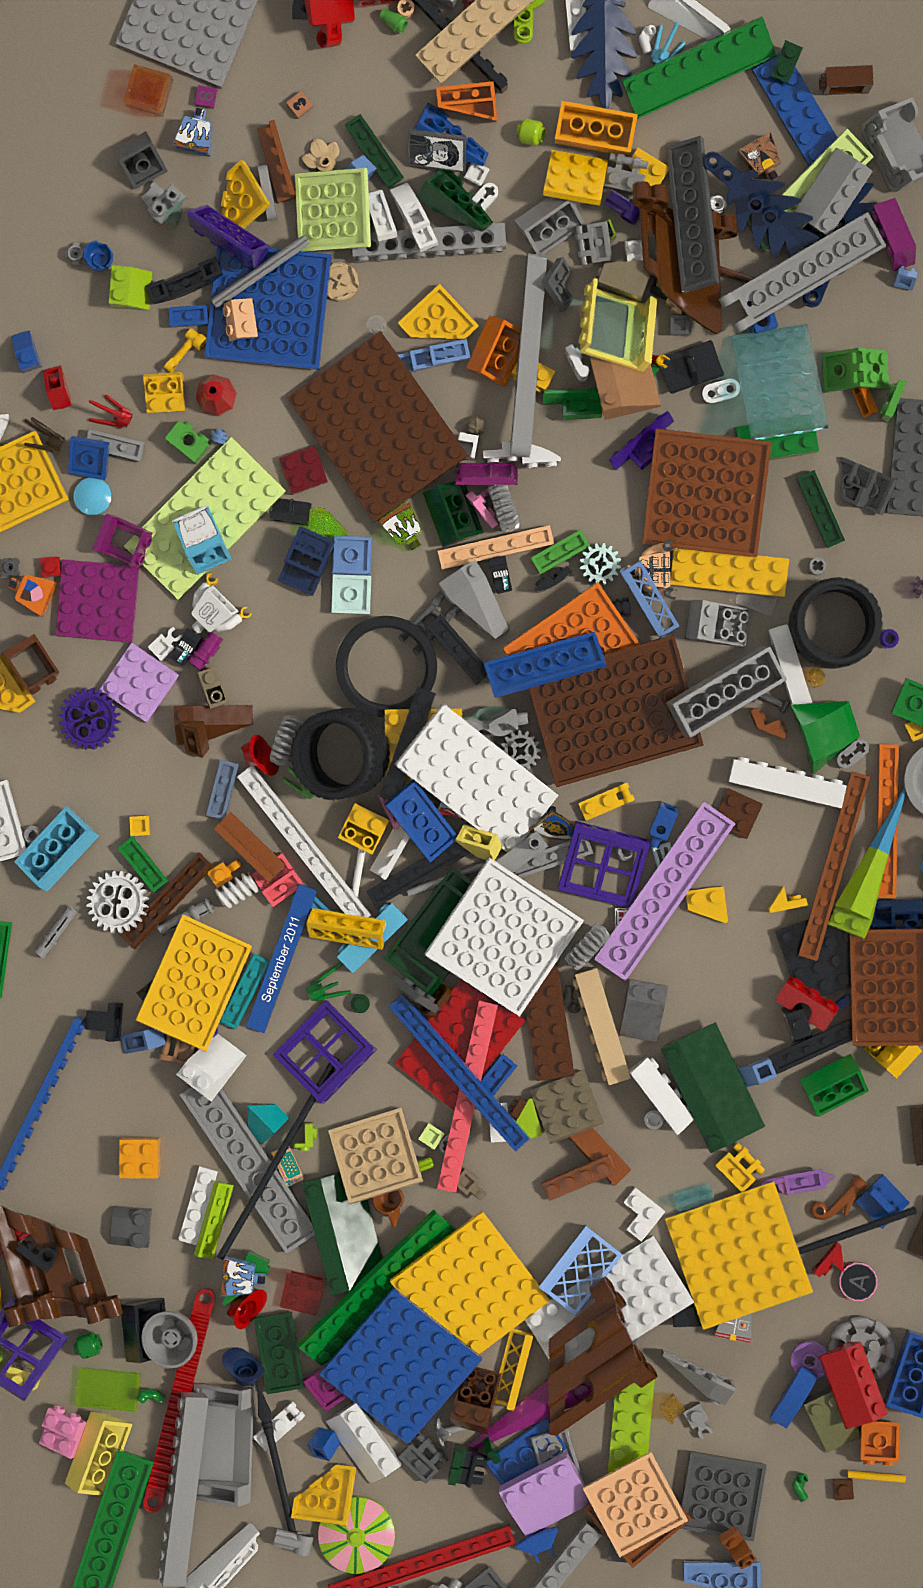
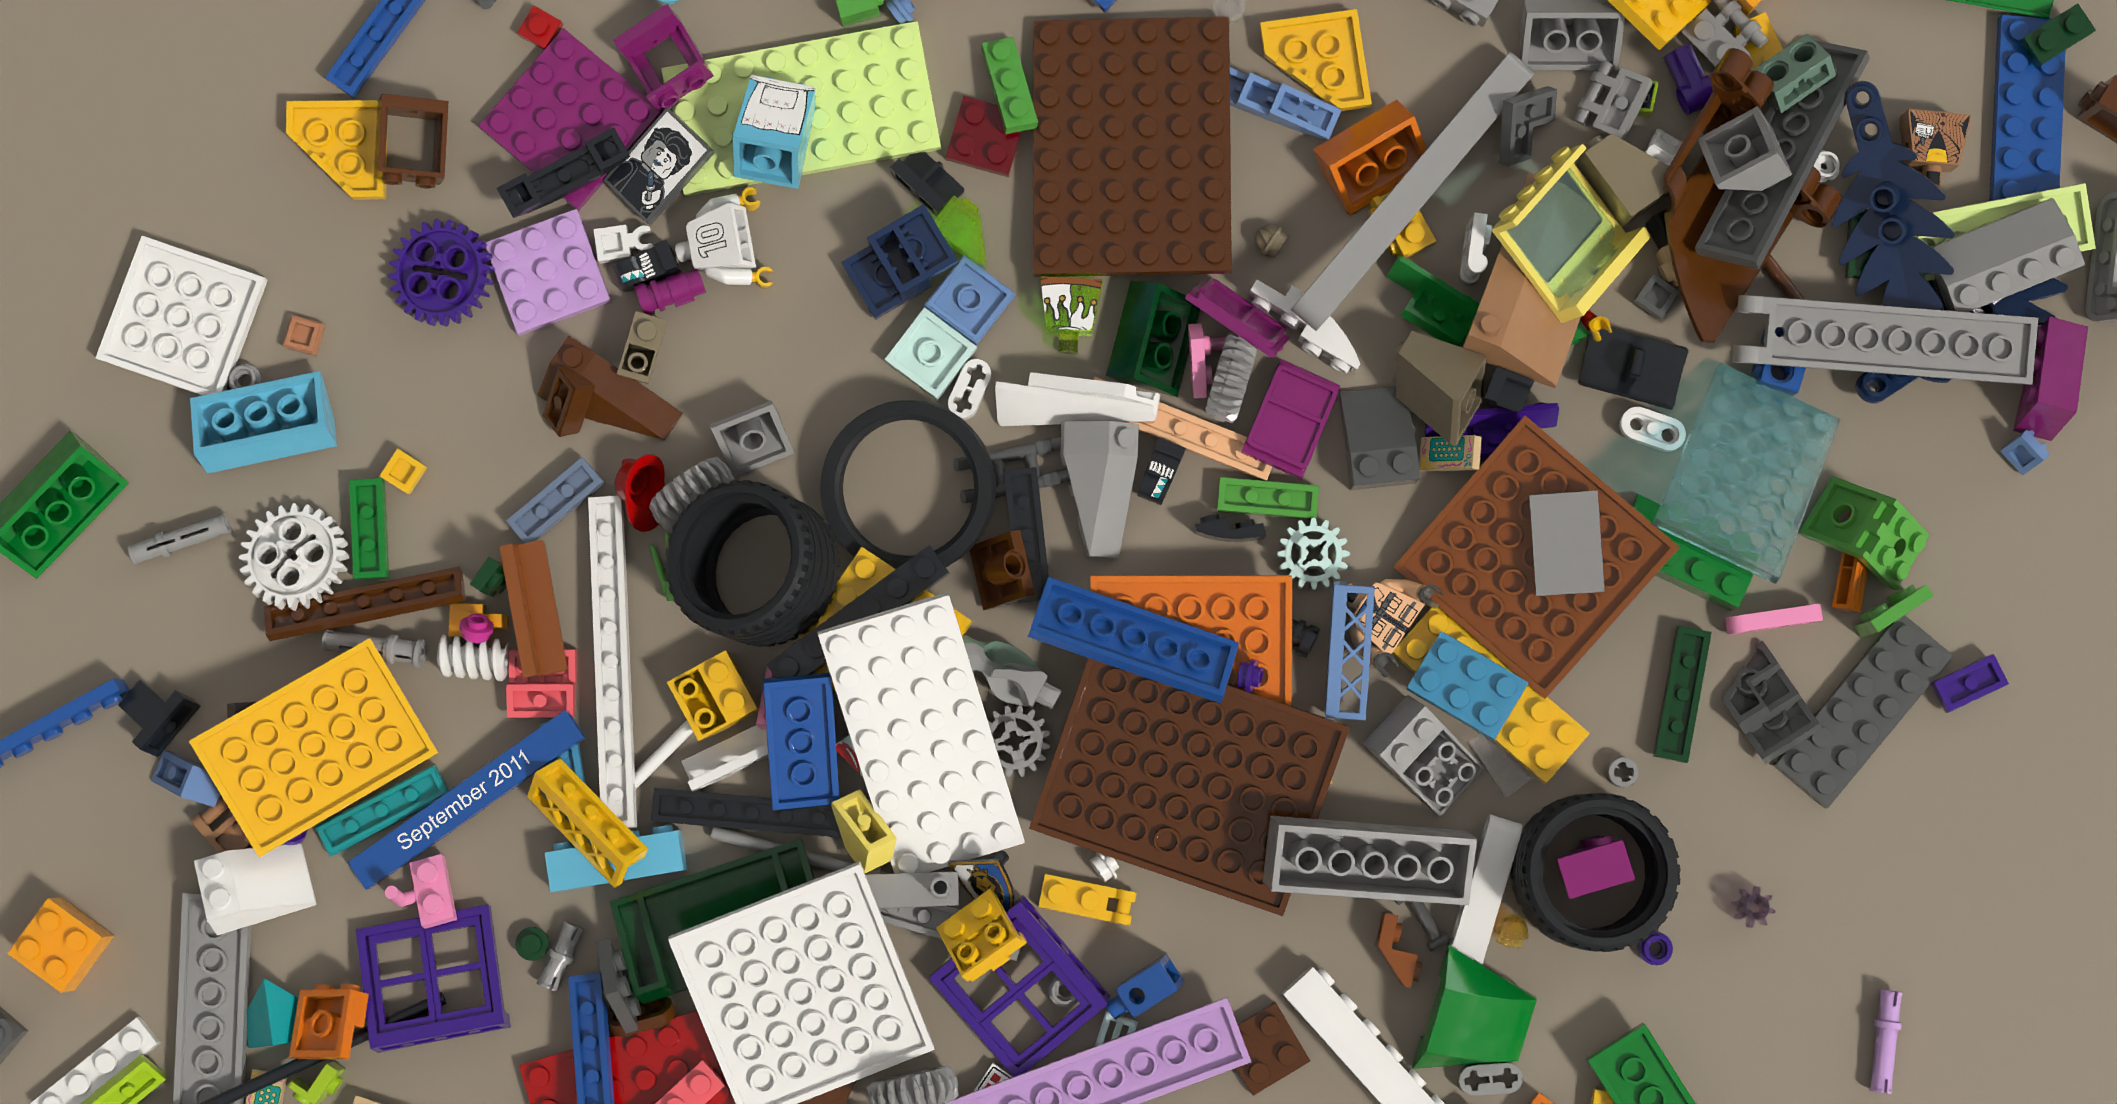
camera: 40 degrees right, 5 degrees down
orange torso [8,574,57,616] -> none
green plant [306,962,351,1002] -> none
white panel [458,432,479,461] -> none
none -> nougat tile [282,315,326,356]
none -> orange plate [289,984,369,1059]
none -> bright pink plate [385,854,457,929]
none -> dark pink plate [459,614,494,643]
none -> dark green plate [470,557,507,597]
none -> black slope [497,127,630,218]
none -> light grey pin [537,921,584,992]
none -> tile [603,108,715,225]
none -> light grey slope [710,401,795,477]
none -> yellow plate [936,889,1027,982]
none -> white beam [948,359,992,420]
none -> reddish brown plate [969,530,1035,611]
none -> bright green plate [981,37,1038,134]
none -> white wedge [995,372,1160,426]
none -> white plate [1089,852,1119,882]
none -> dark purple plate [1238,659,1263,693]
none -> magenta piece [1241,359,1340,479]
none -> dark grey slope [1339,386,1421,490]
none -> dark tan slope [1393,331,1486,446]
none -> dark azure plate [1406,631,1529,742]
none -> tile [1419,435,1482,472]
none -> black panel [1482,366,1535,412]
none -> light grey tile [1529,490,1605,596]
none -> magenta wedge [1557,835,1635,899]
none -> light grey slope [1698,106,1792,191]
none -> bright pink beam [1725,604,1823,635]
none -> sand green brick [1753,33,1836,113]

